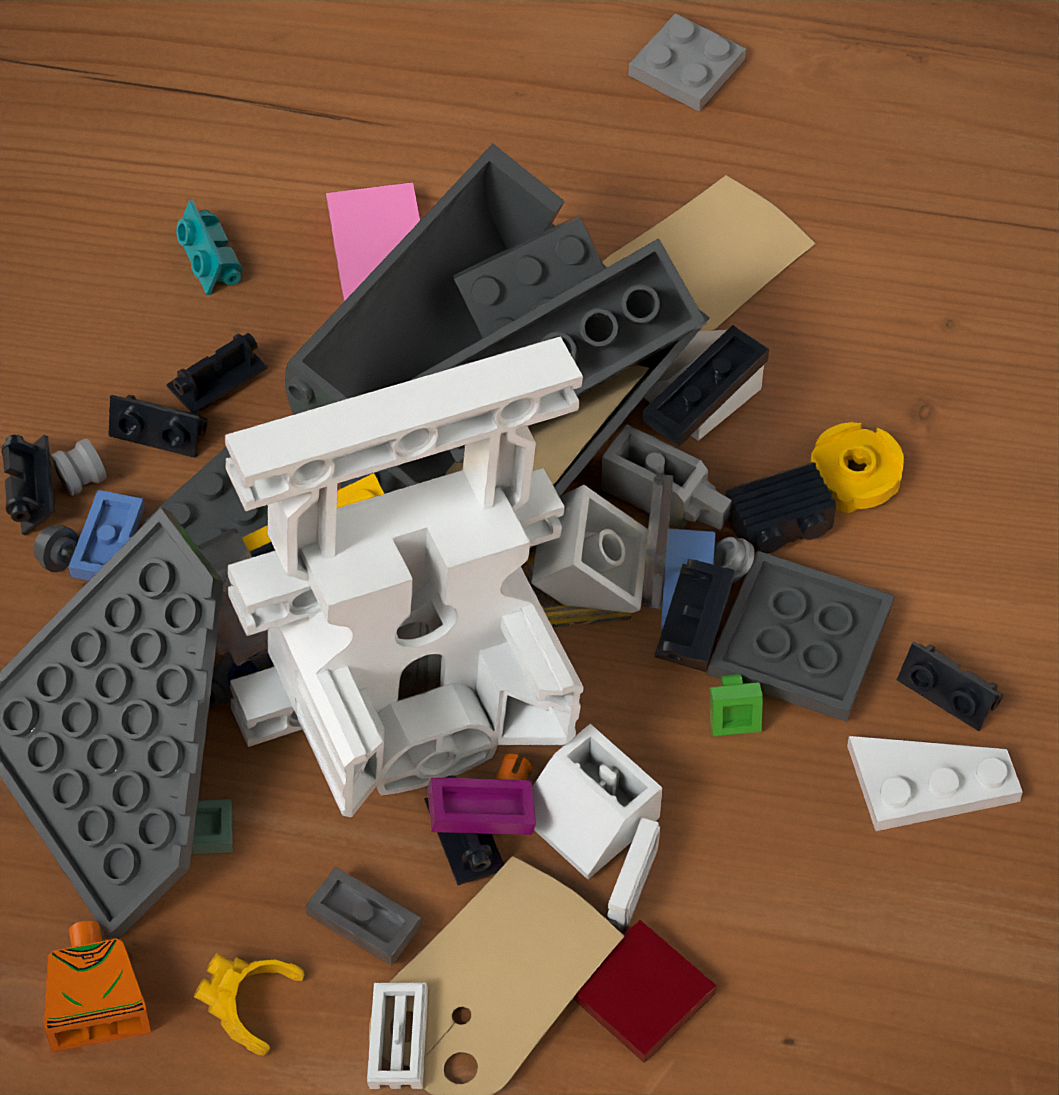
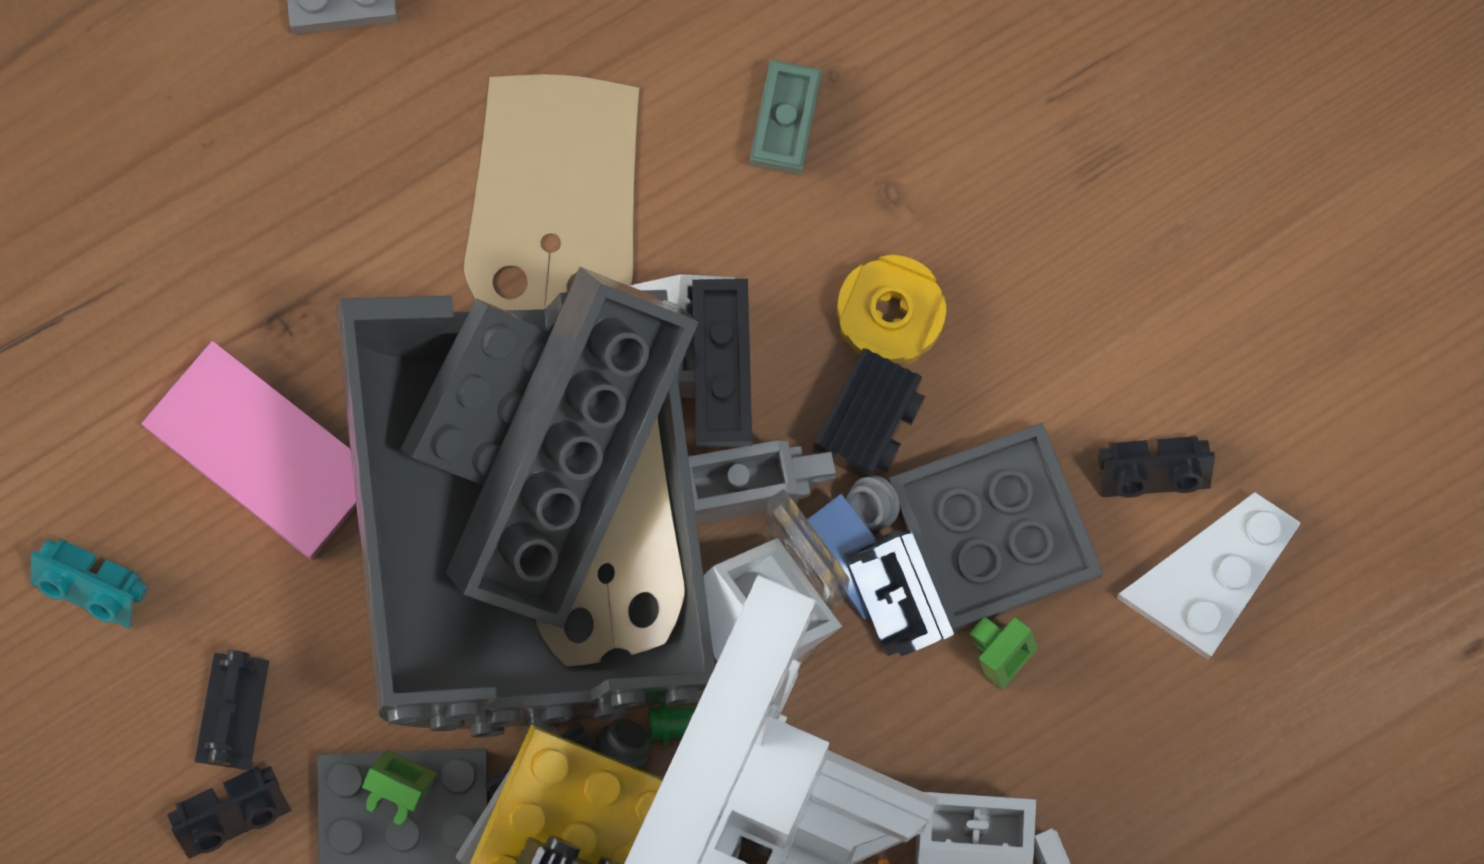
camera: 45 degrees left, 20 degrees up
none -> sand green plate [749,60,823,175]

